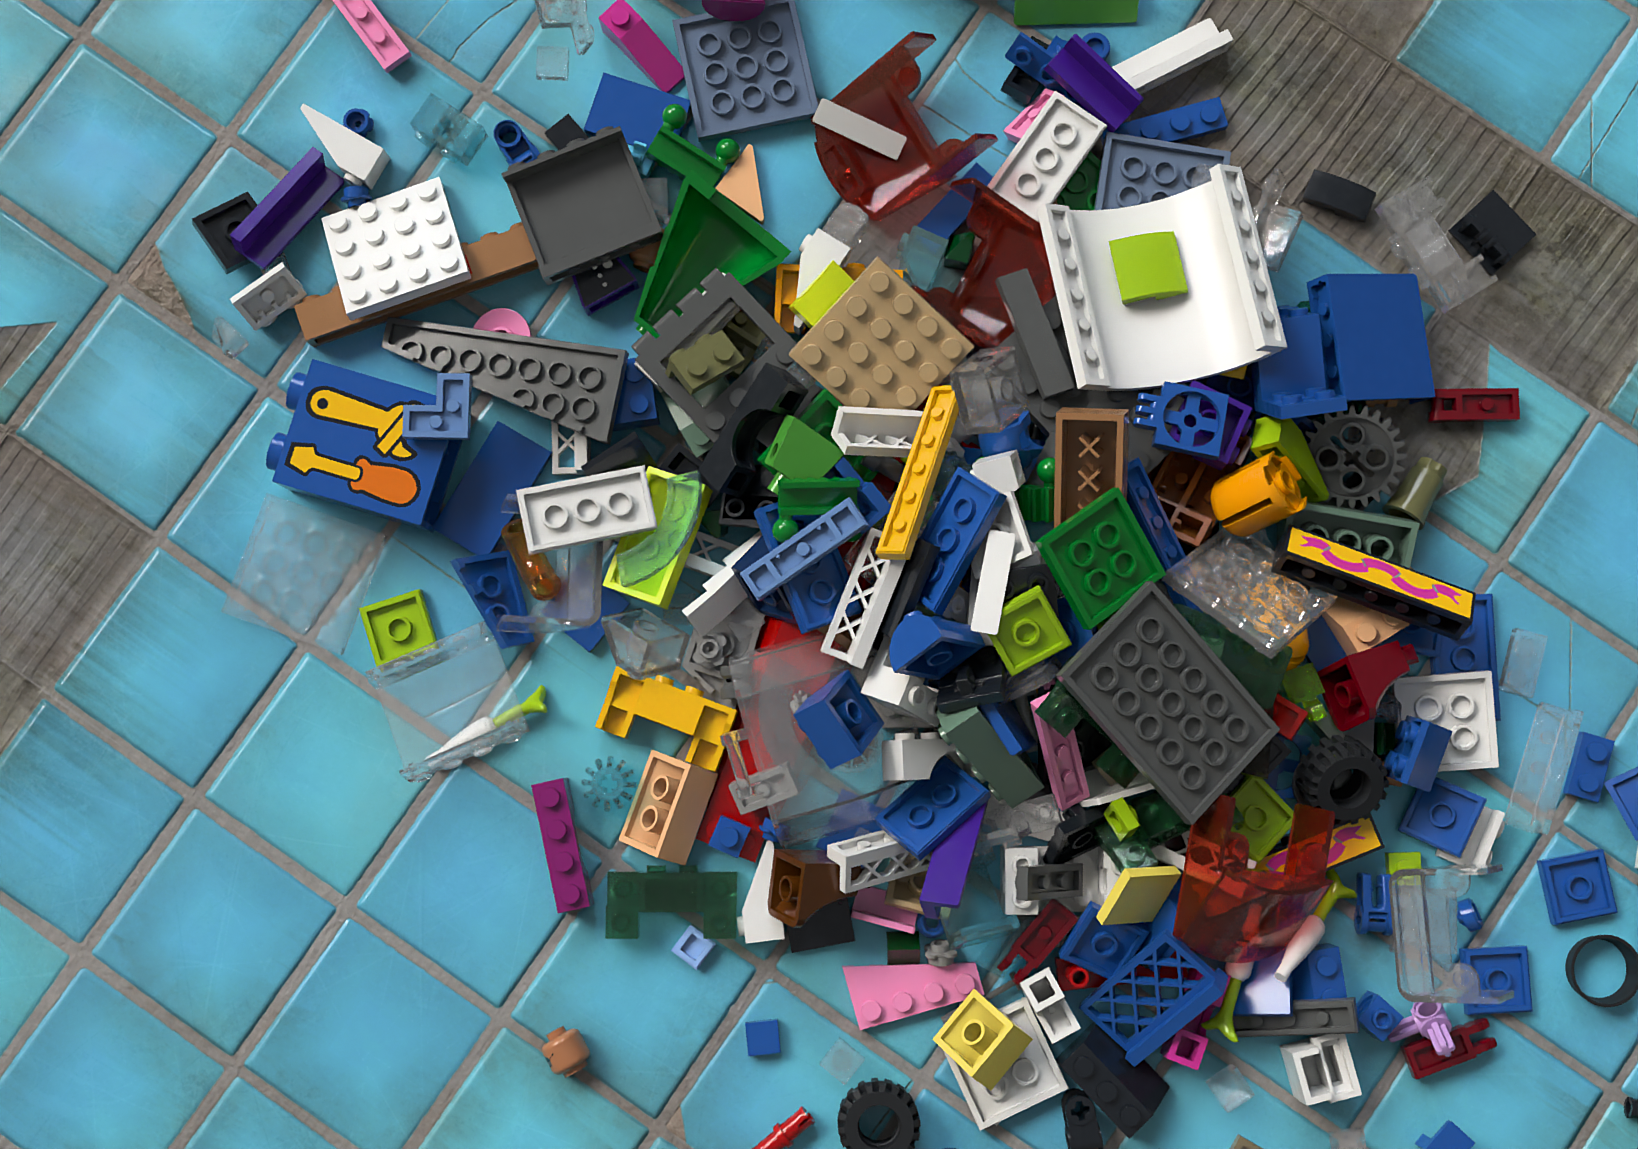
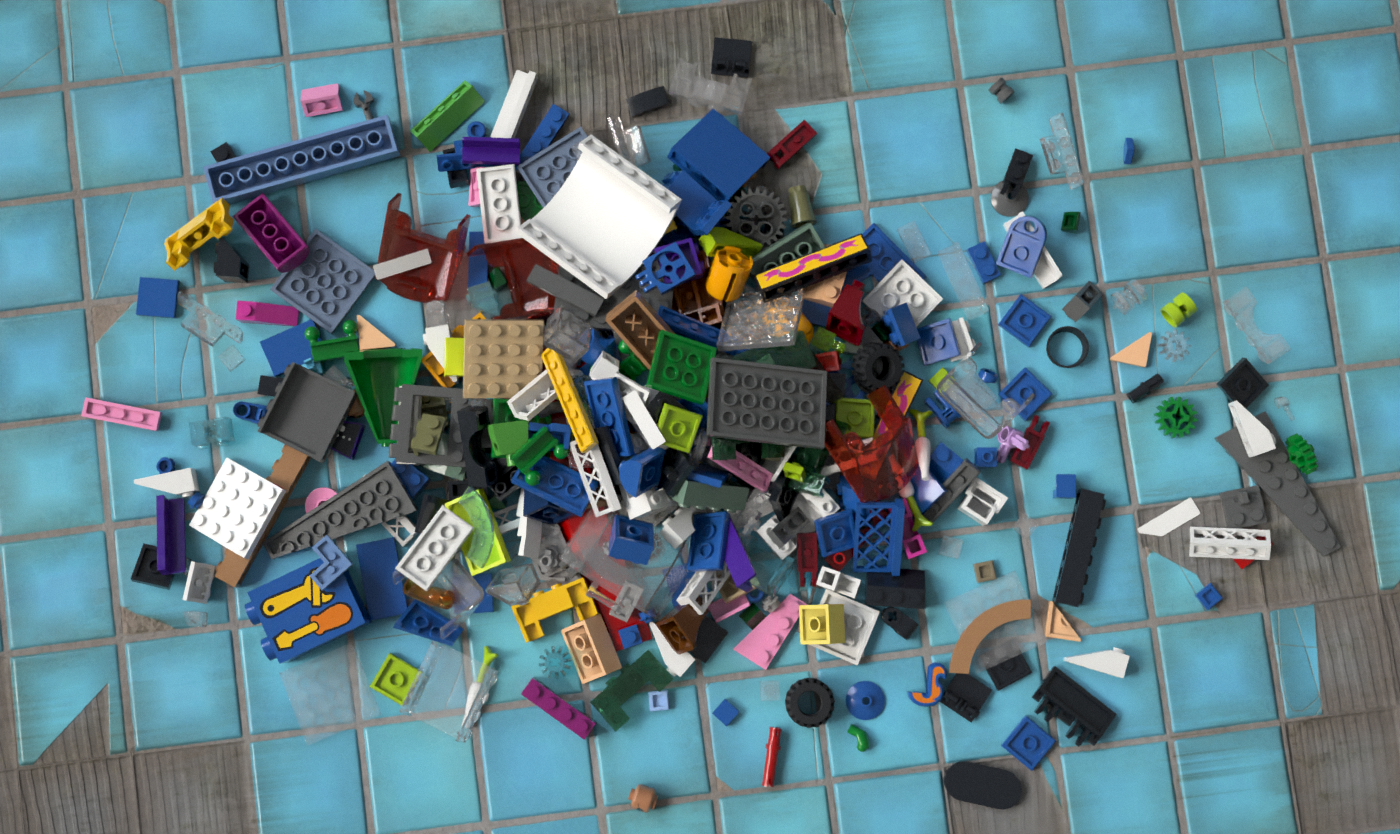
camera: 40 degrees left, 0 degrees up
medium blue plate [740,497,870,601] -> none
light yellow tile [1096,866,1181,925] -> none
lime slope [1108,231,1188,305] -> none

